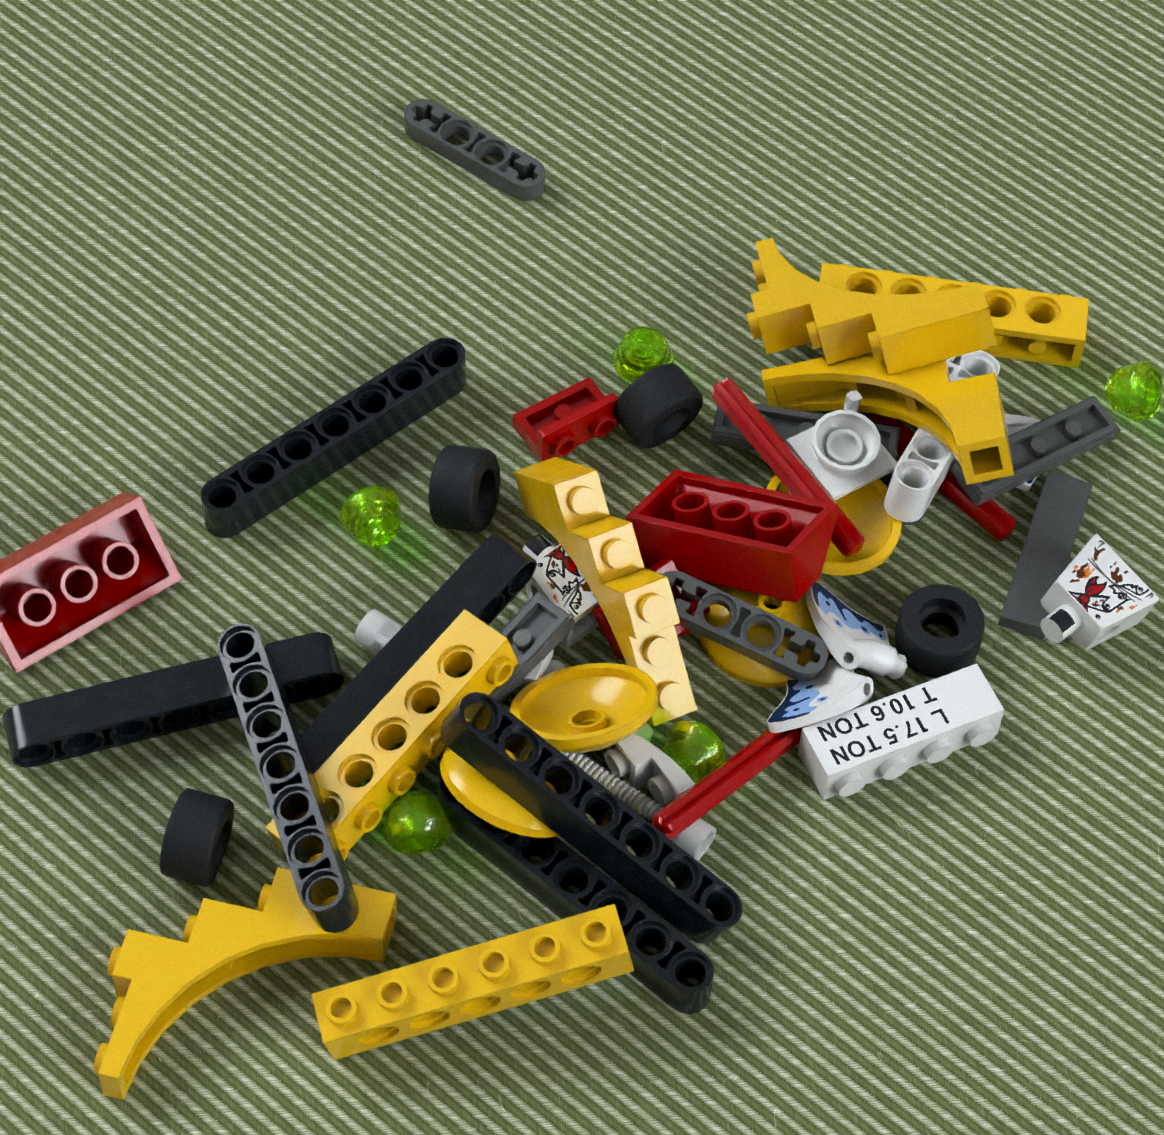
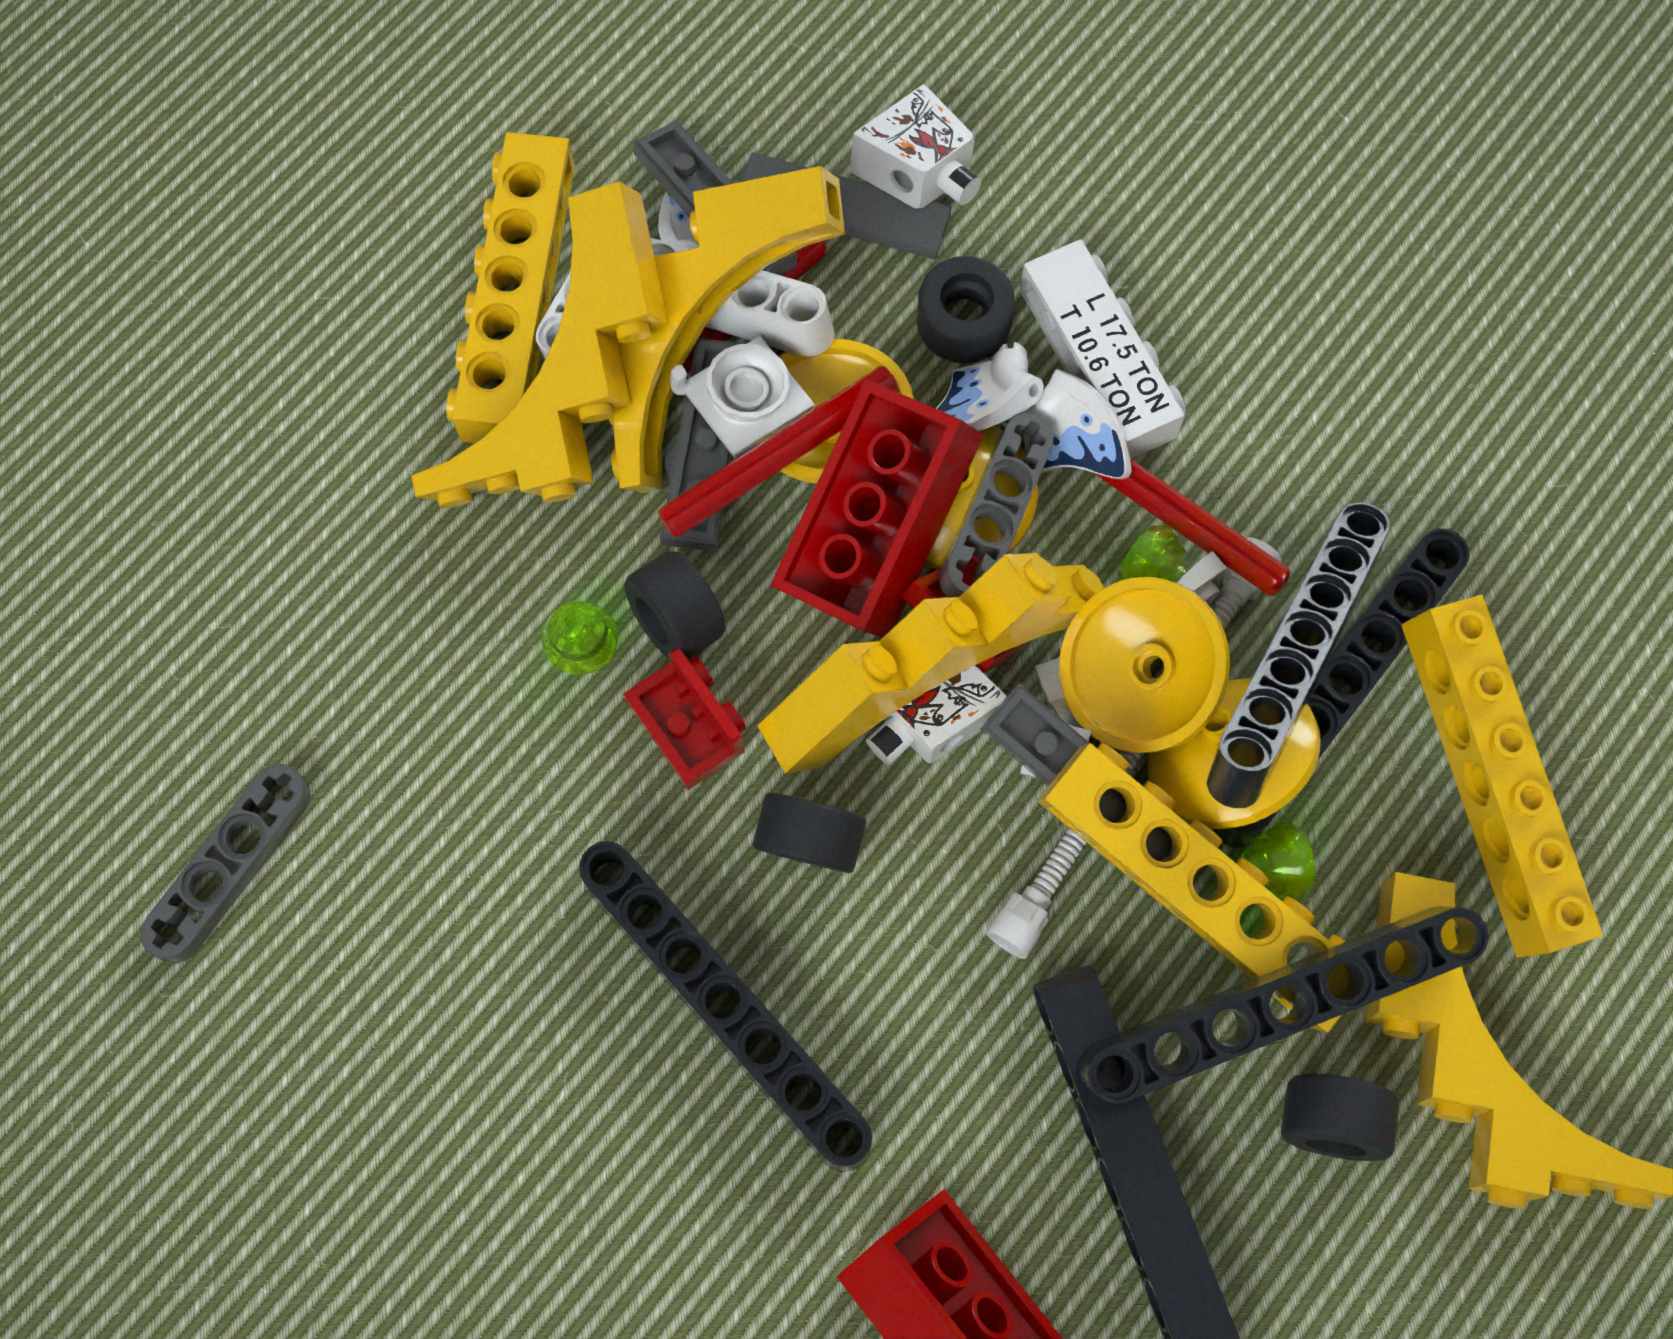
camera: 90 degrees left, 15 degrees up
black beam [281,533,537,778] -> none
clear neon green cone [339,486,401,547] -> none
clear neon green cone [1105,361,1163,423] -> none

